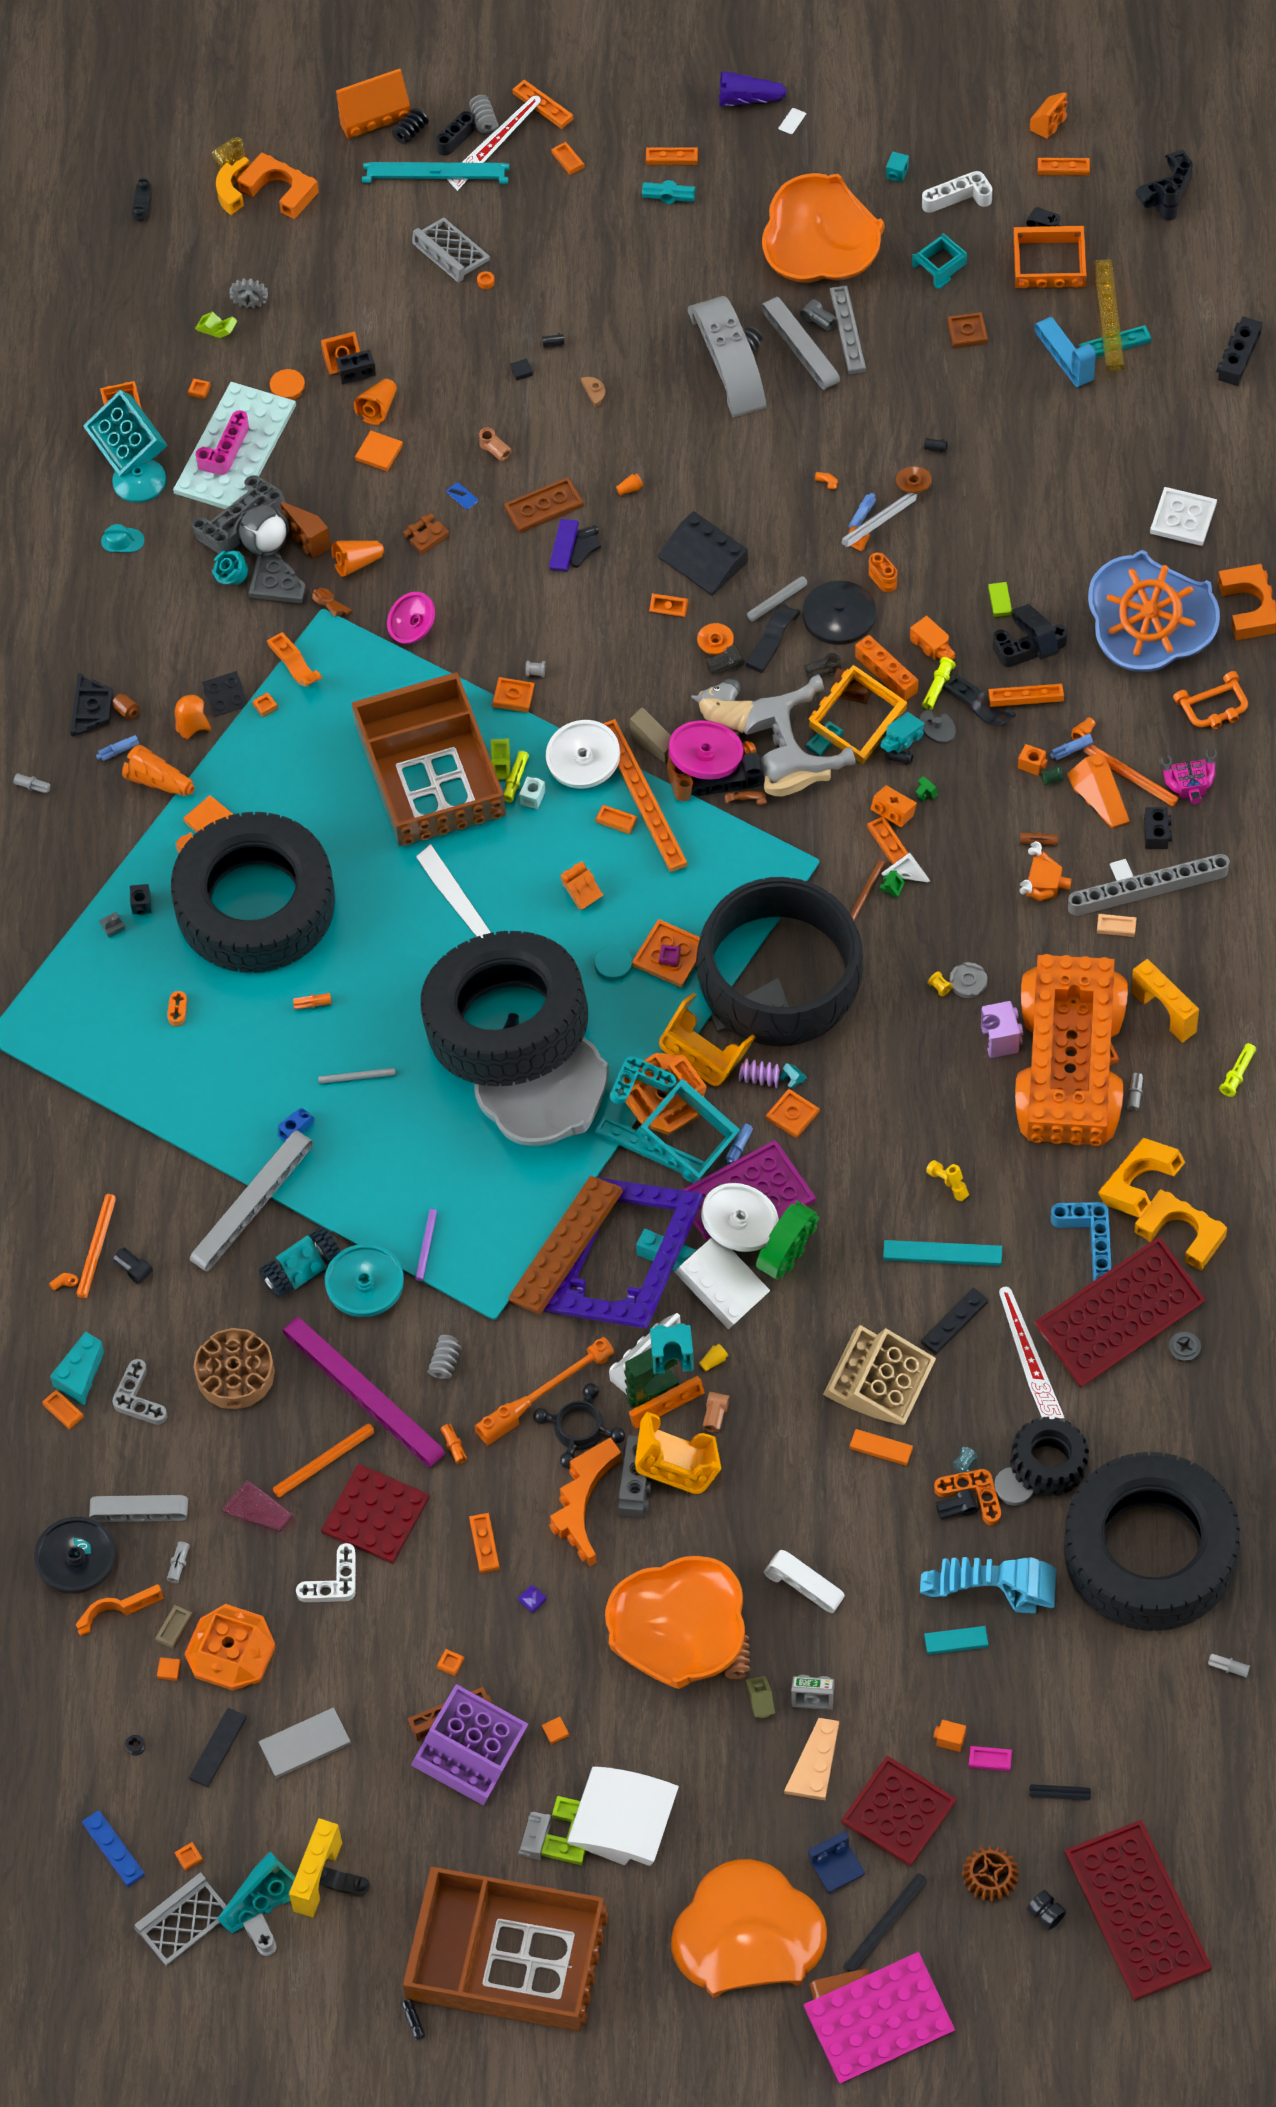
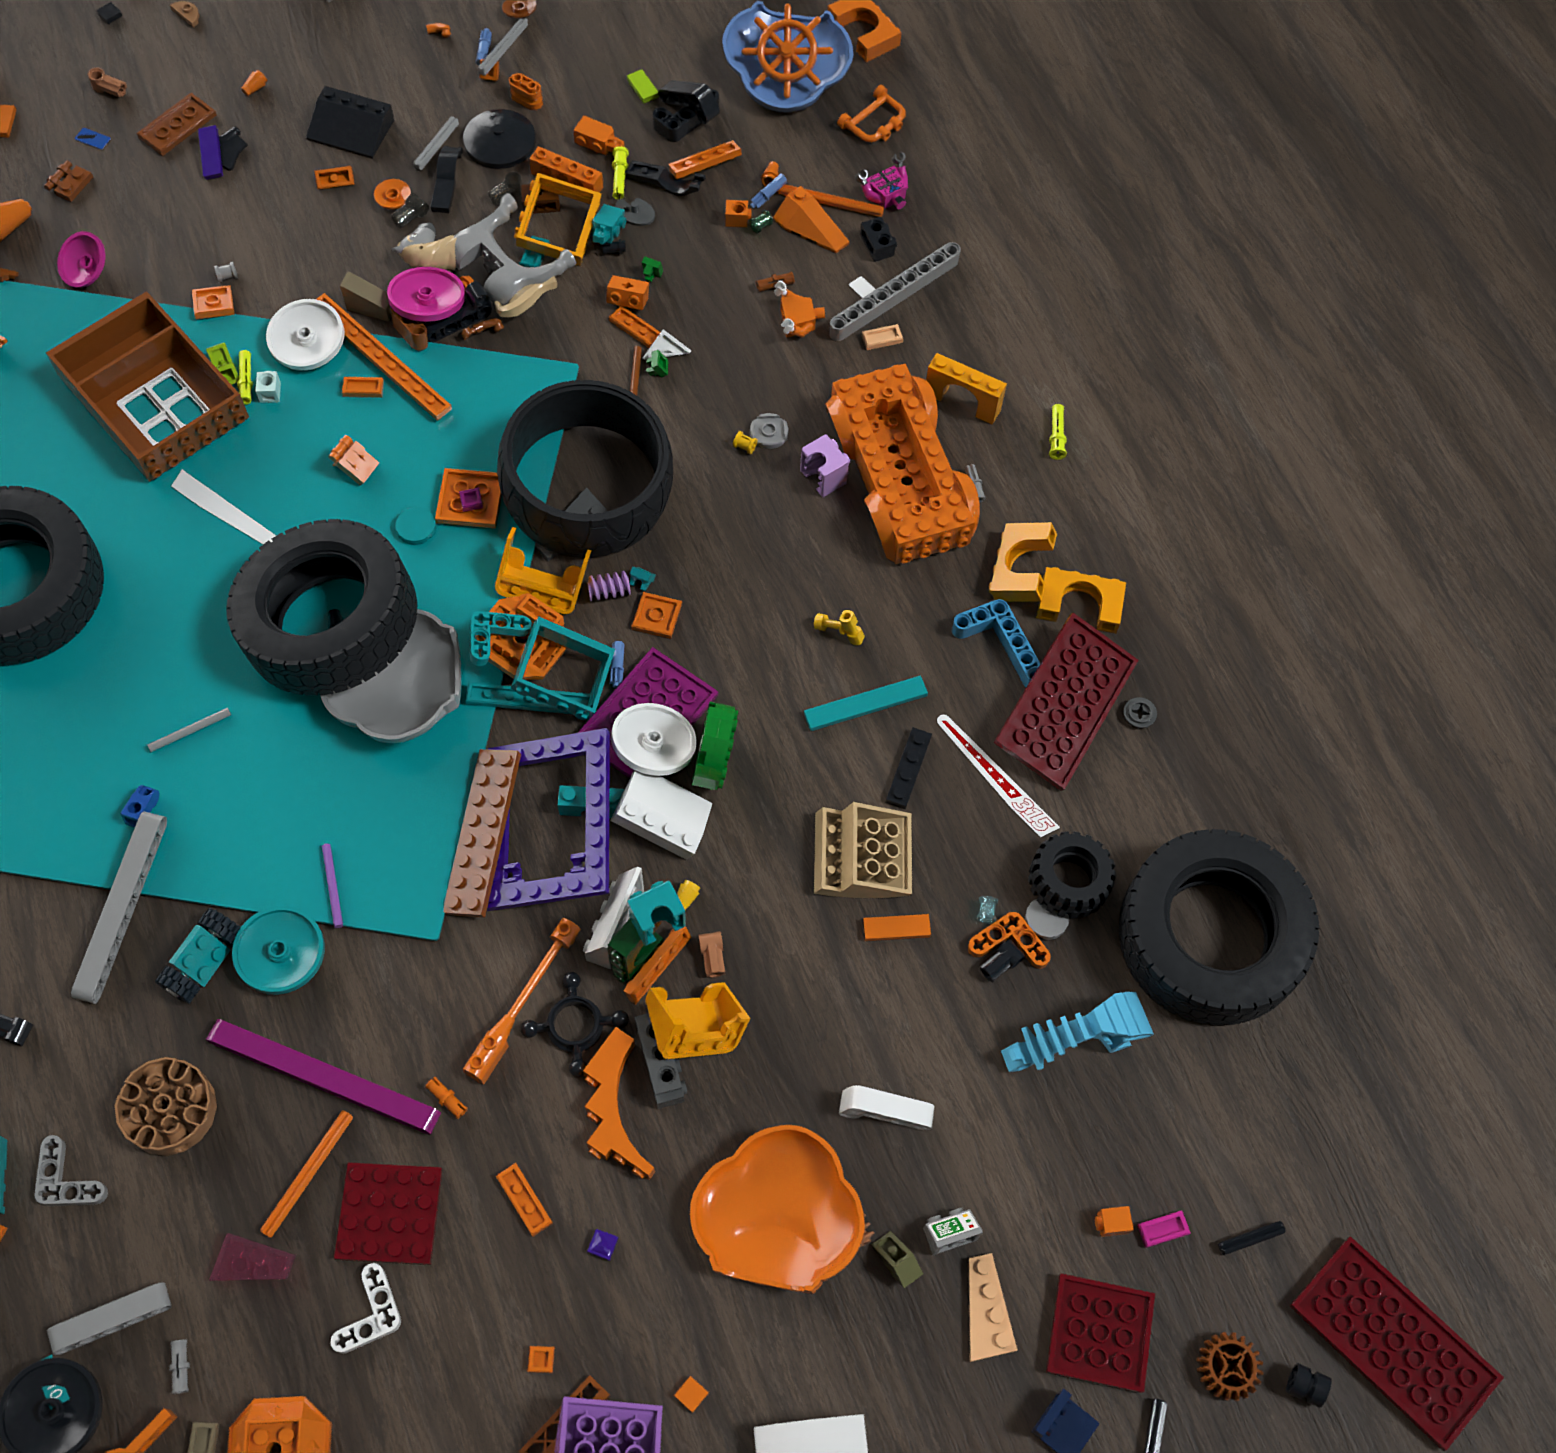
camera: 30 degrees left, 5 degrees up
orange axle [293,992,332,1010] -> none
light grey piece [427,1335,462,1379] -> none
teal tile [924,1626,988,1655] -> none
light grey axle [1208,1654,1250,1678] -> none

